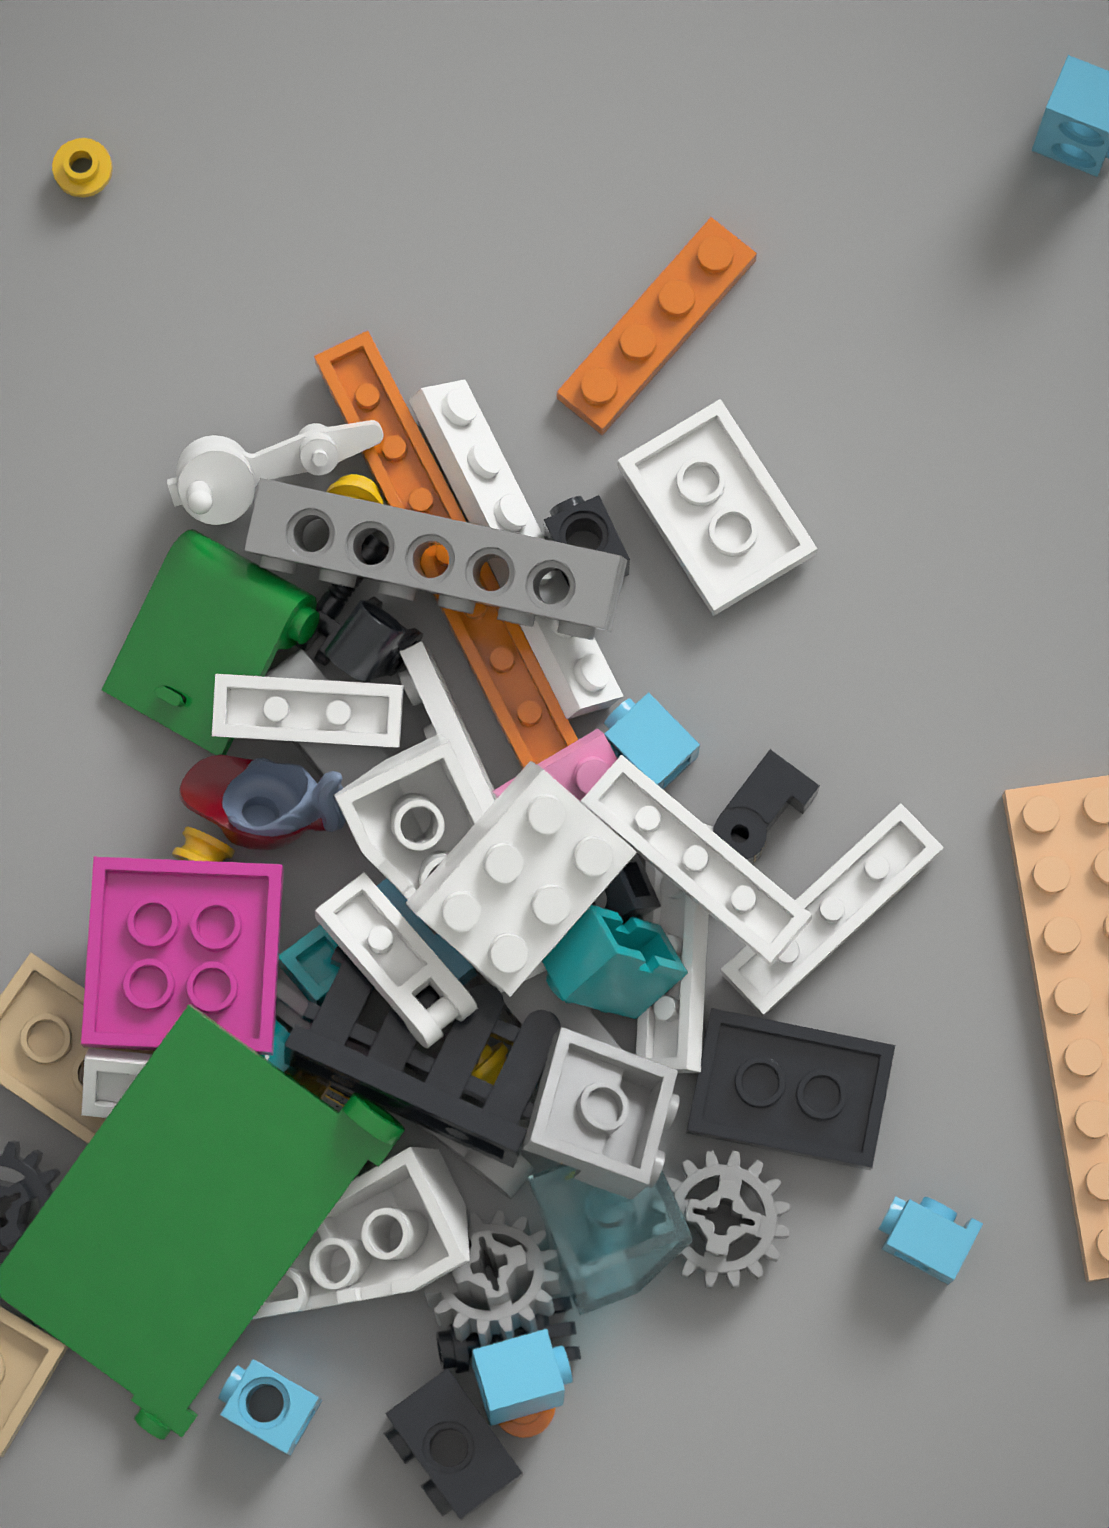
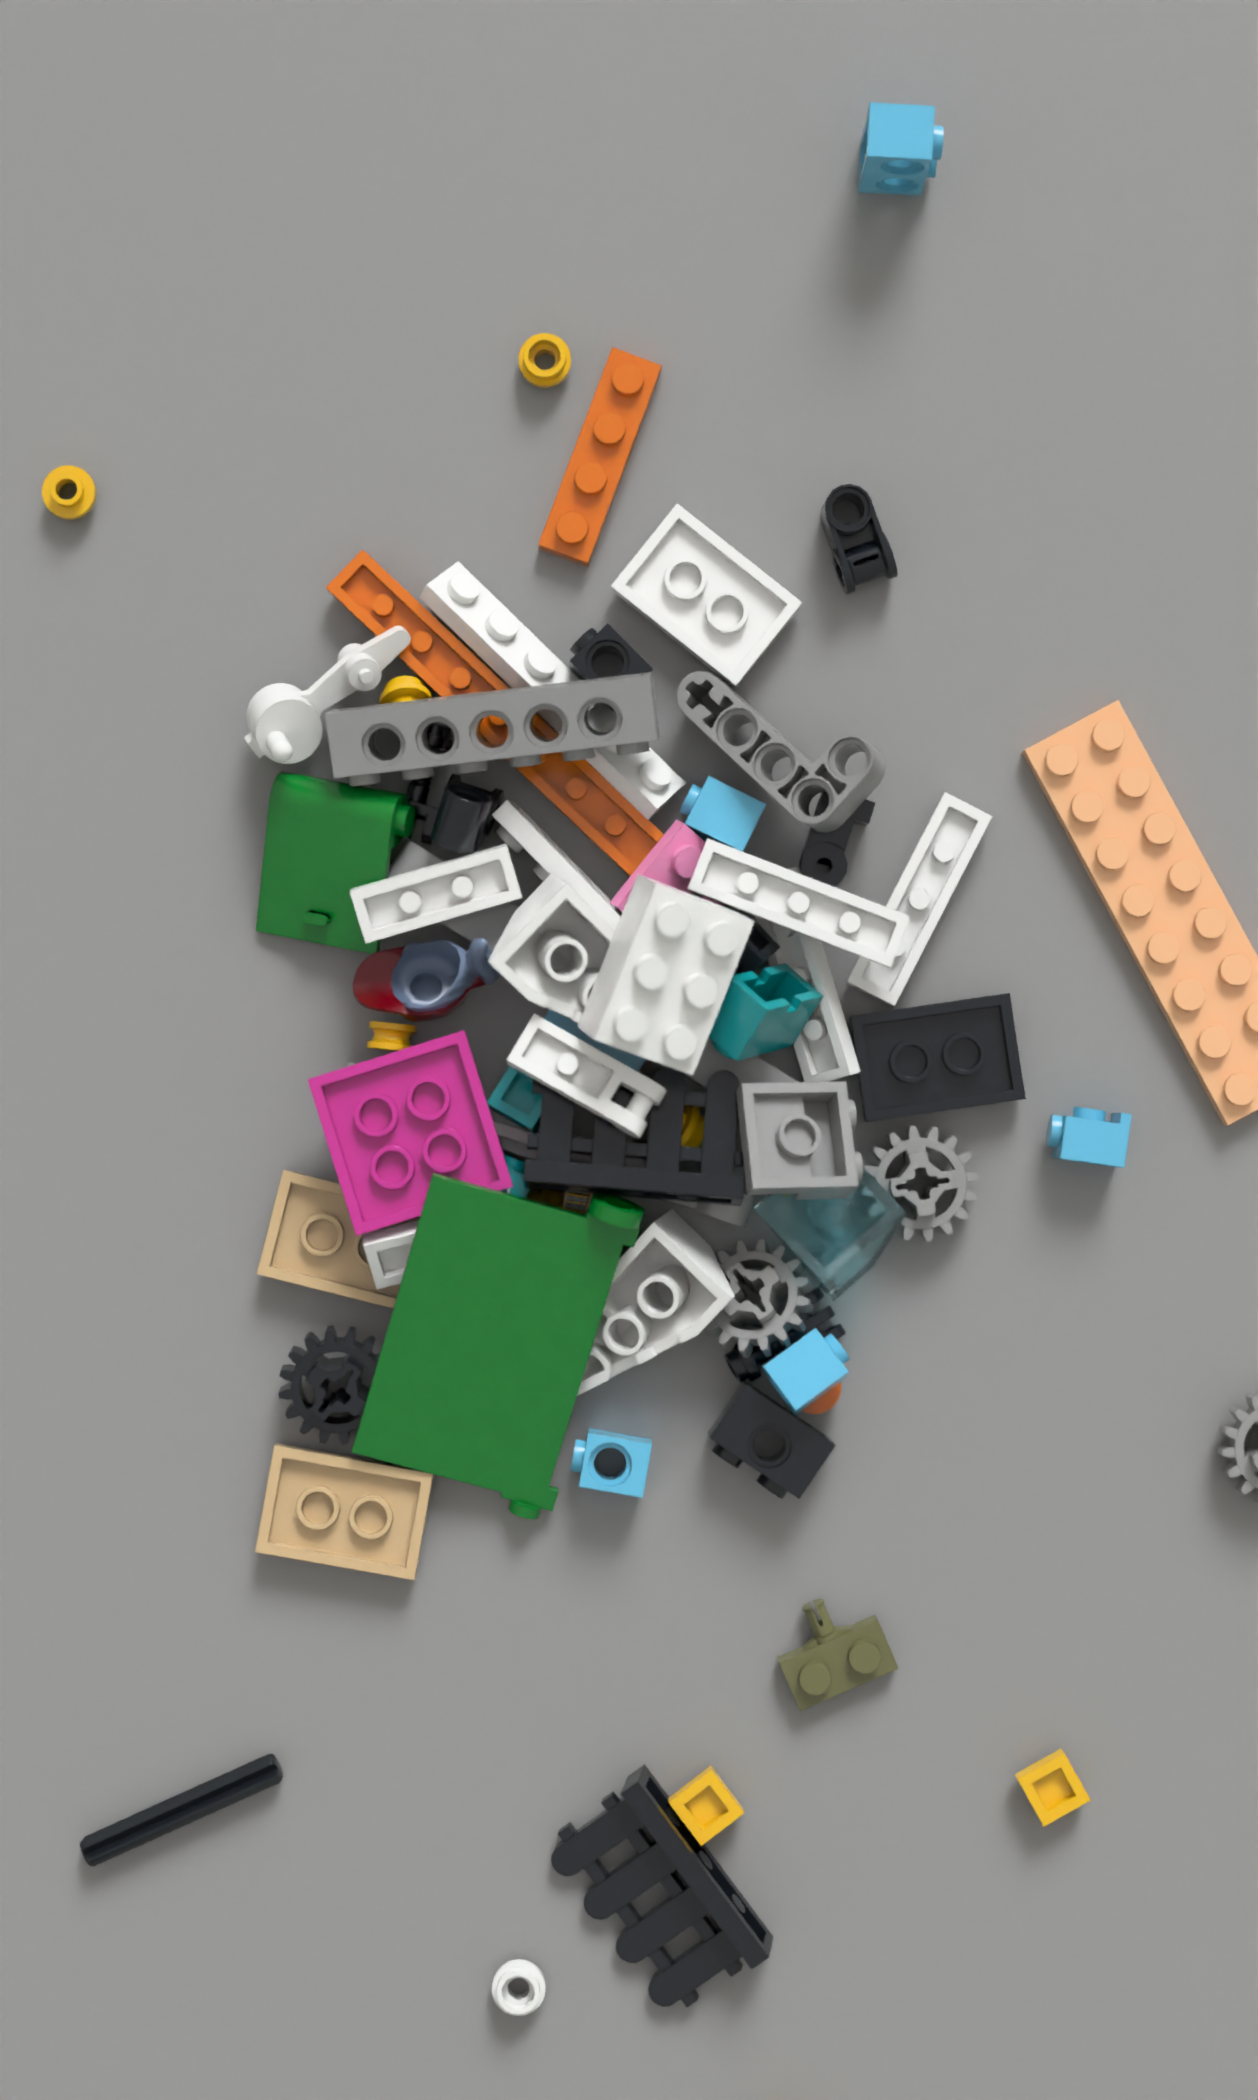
camera: 25 degrees left, 10 degrees up
none -> yellow plate [518,333,571,388]
none -> light grey beam [676,671,886,833]
none -> black piece [820,484,898,594]

